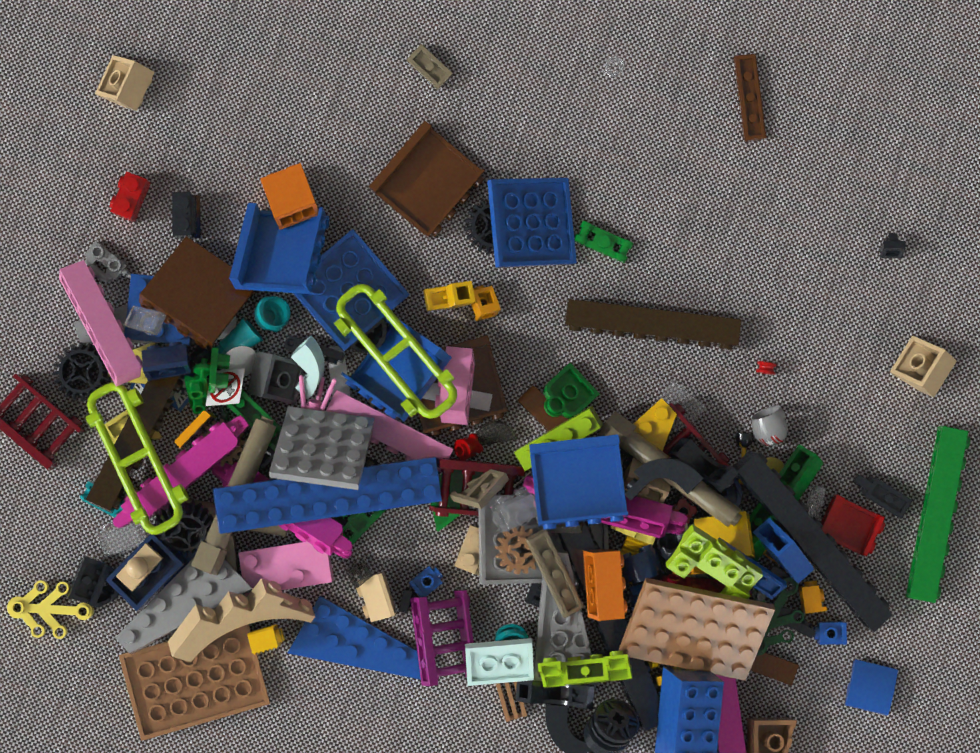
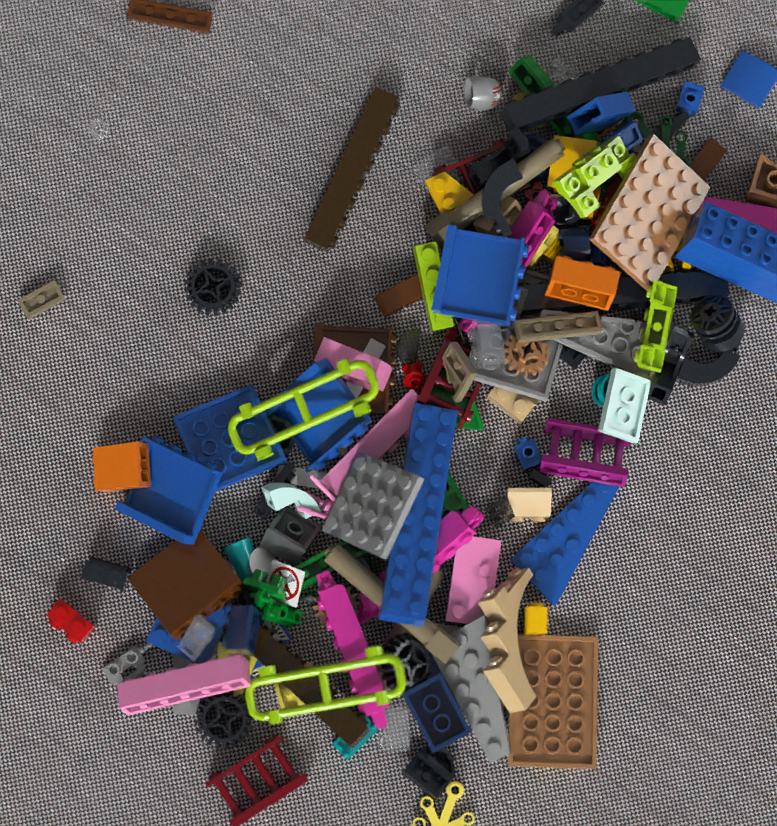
camera: 75 degrees left, 5 degrees down
tan tile [116,543,163,591] -> none
light orange tile [174,410,216,449] -> none
teal helmet [254,296,291,332] -> none
reddish brown panel [369,121,485,239] -> none
yellow brick [423,281,476,312] -> none
light orange brick [471,285,501,322] -> none
blue plate [487,178,577,268] -> none
medium nougat tile [496,682,527,722] -> none
green plate [543,363,600,419] -> none
green plate [574,221,634,263] -> none
black hinge [735,432,753,485] -> none
red bush [756,361,777,375] -> none
light orange brick [798,580,827,614] -> none
red panel [821,494,885,557] -> none

